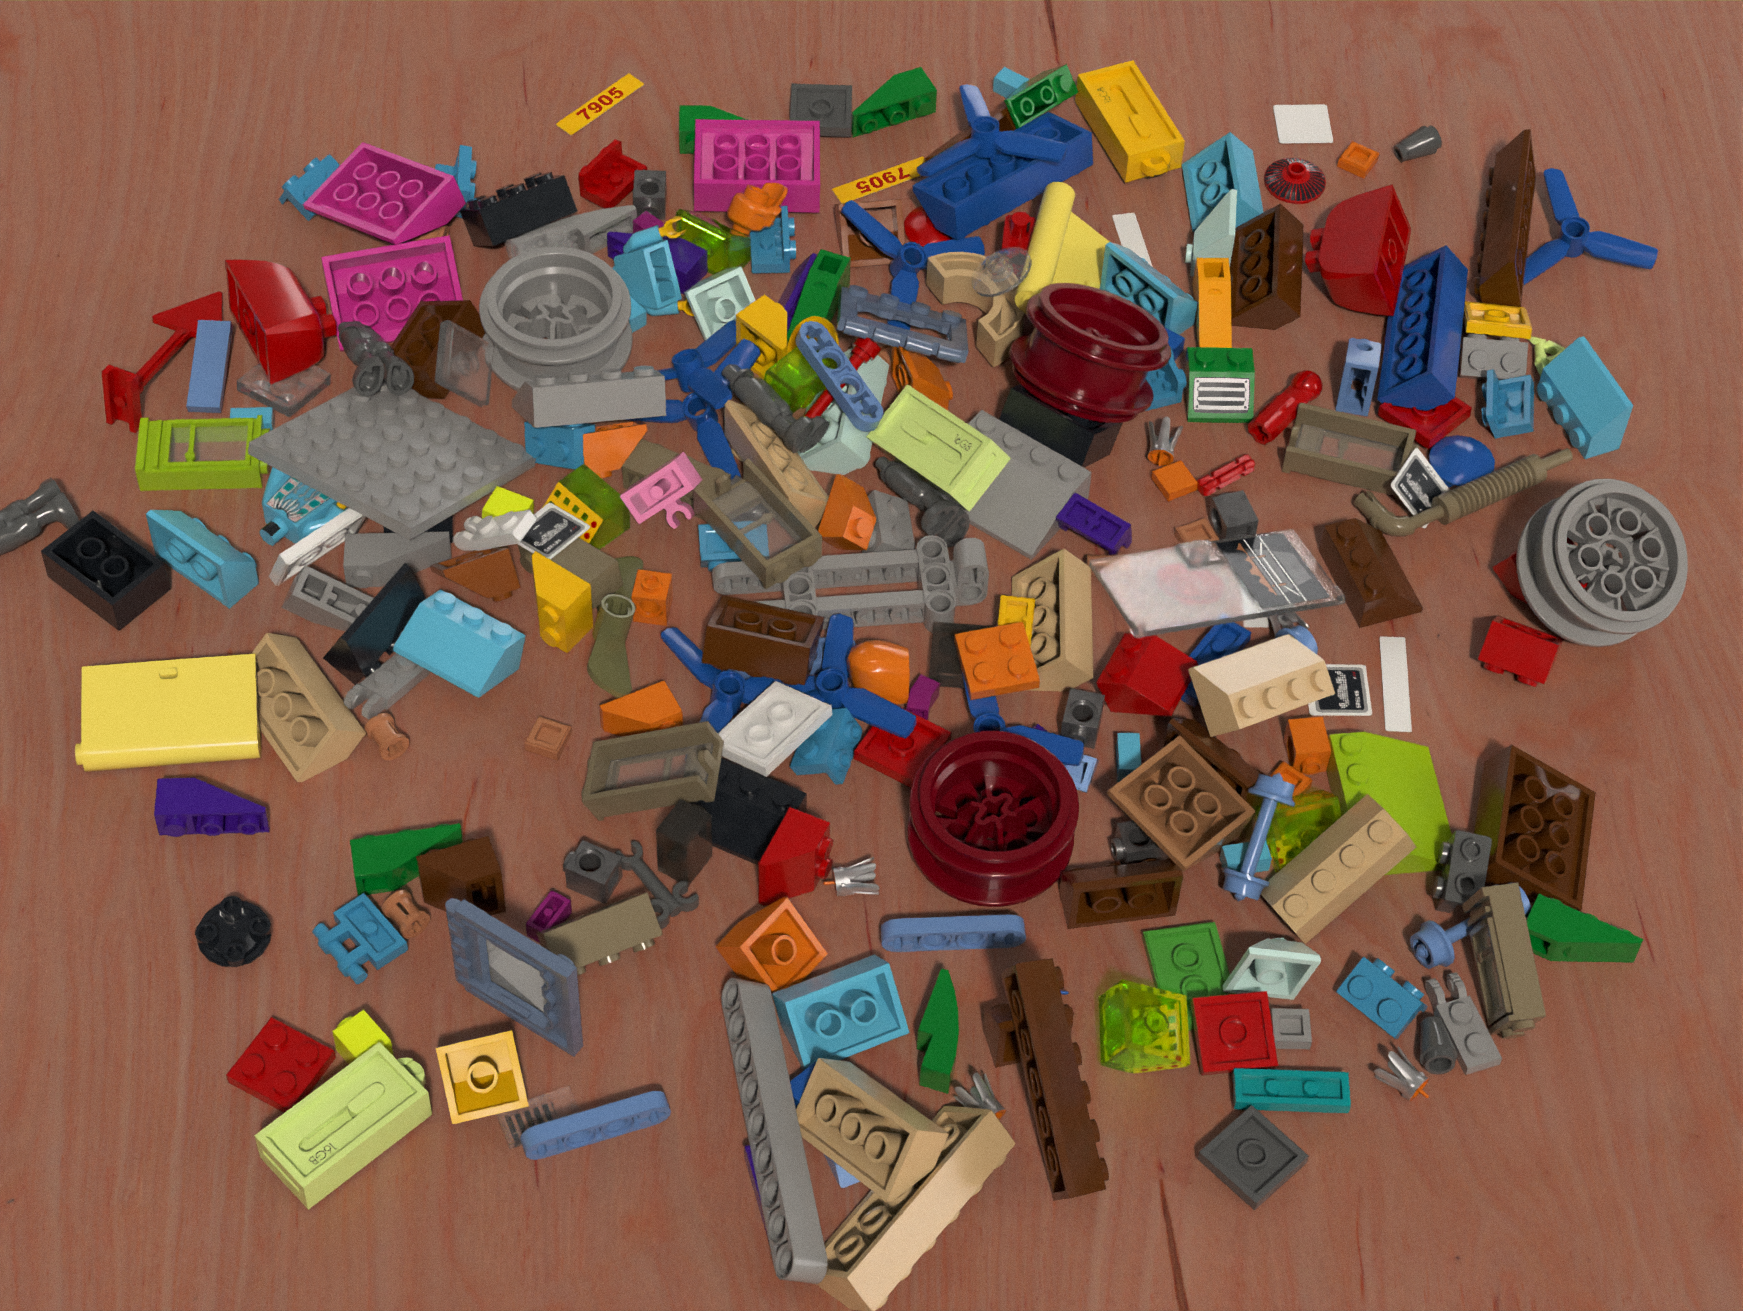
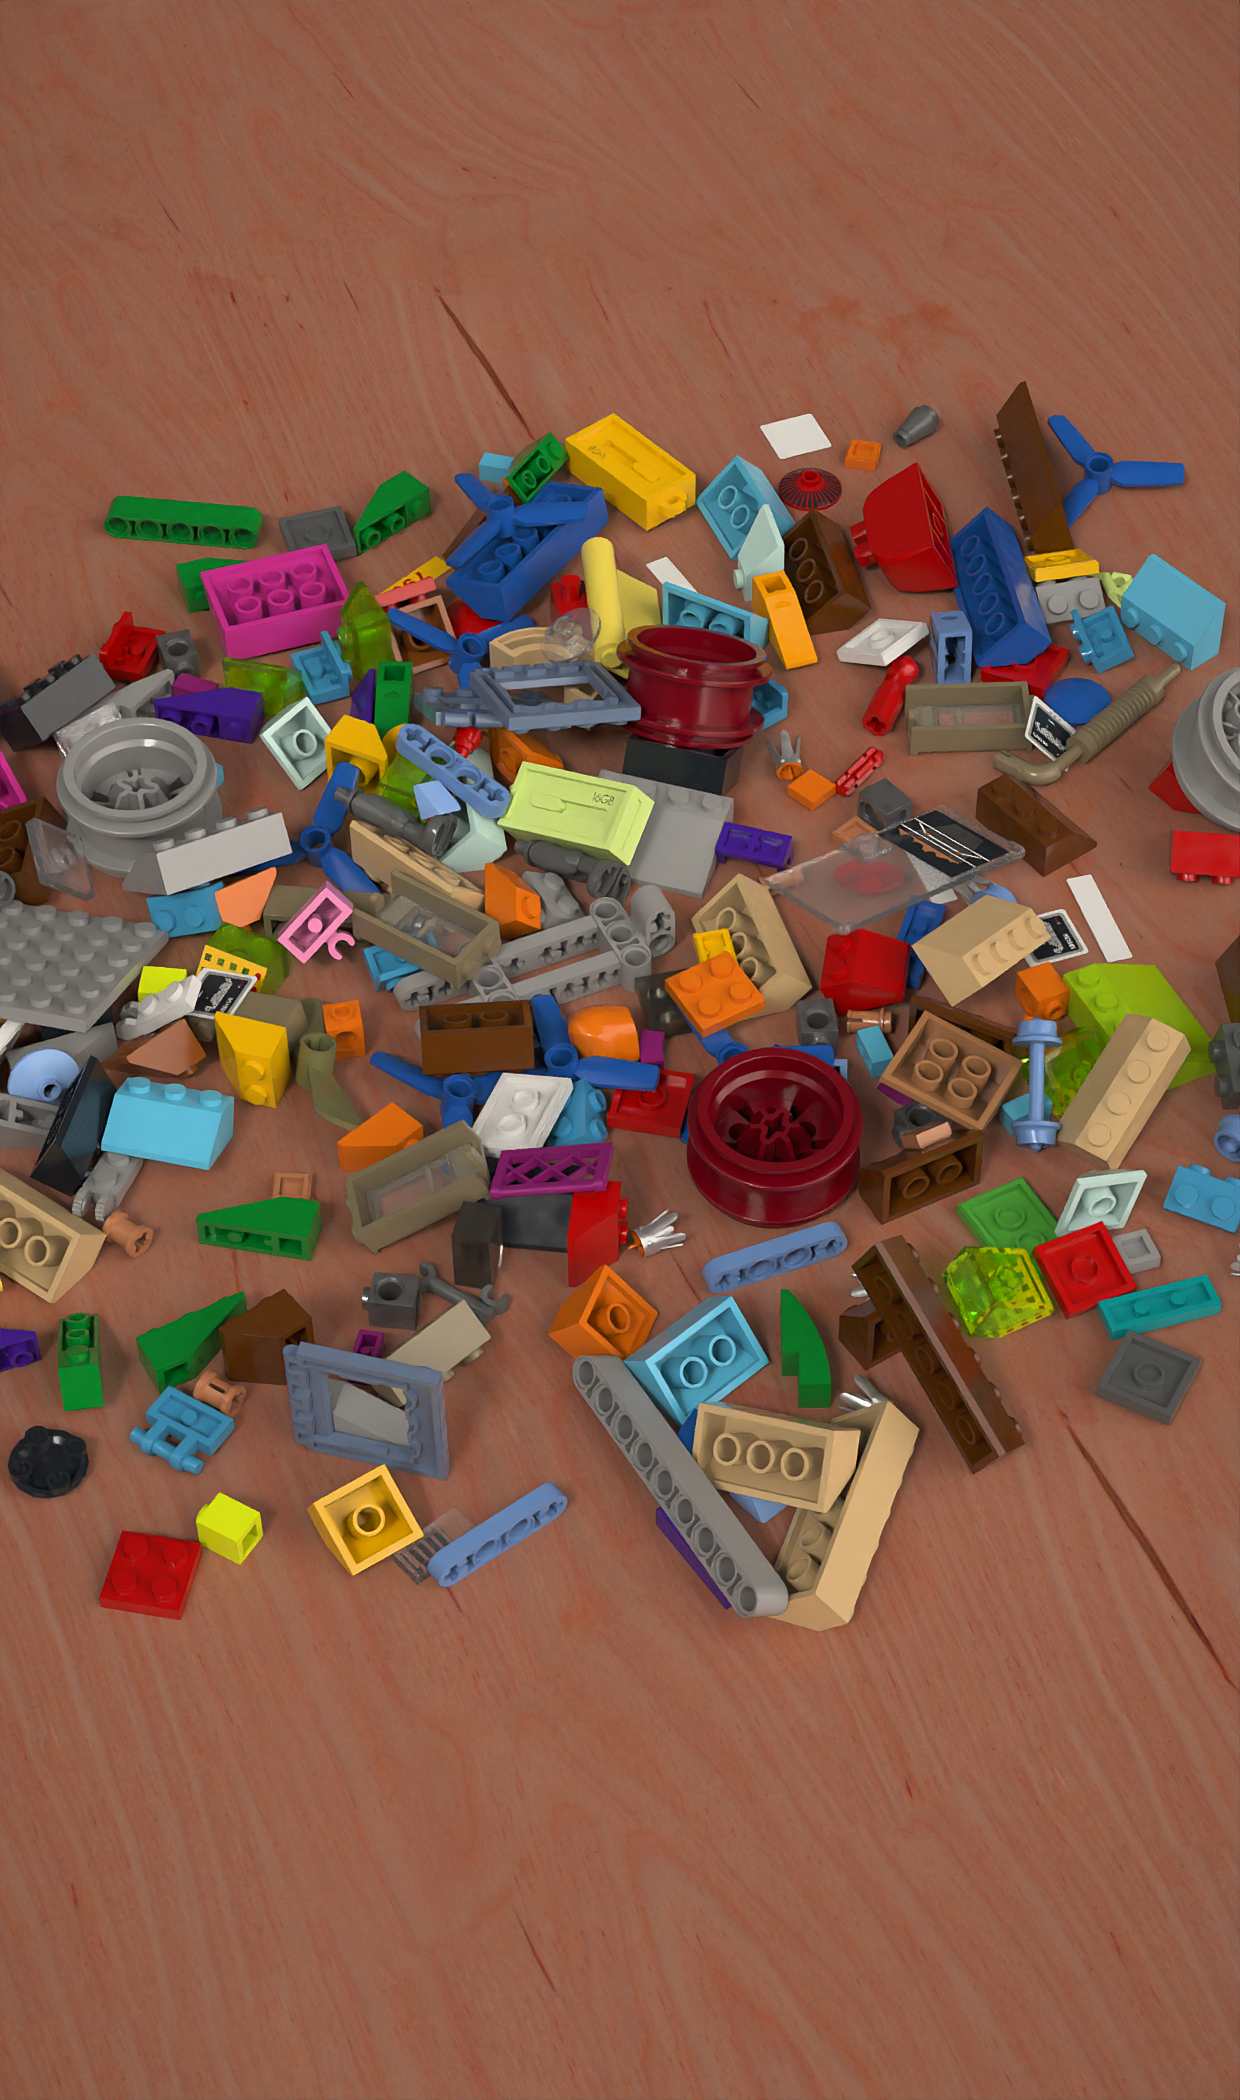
camera: 15 degrees left, 5 degrees down
yellowish green piece [254,1042,432,1210] -> none
yellow sticker [556,73,644,135] -> none
medium azure torso [612,216,694,316] -> none
blue piece [657,320,736,410] -> none
orange head [727,183,788,235] -> none
green slope [1184,347,1255,423] -> none
none -> light blue dish [7,1048,79,1106]
none -> green slope [58,1312,104,1412]
none -> green beam [104,496,264,550]
none -> green slope [196,1196,322,1261]
none -> clear neon green slope [337,581,393,682]
none -> plate [355,576,437,618]
none -> light blue slope [413,780,461,820]
none -> sand blue hinge [469,660,641,734]
none -> magenta window [490,1142,614,1200]
none -> white tile [836,618,929,666]
none -> nougat pin [847,1008,893,1036]
none -> nougat tile [900,1122,952,1149]

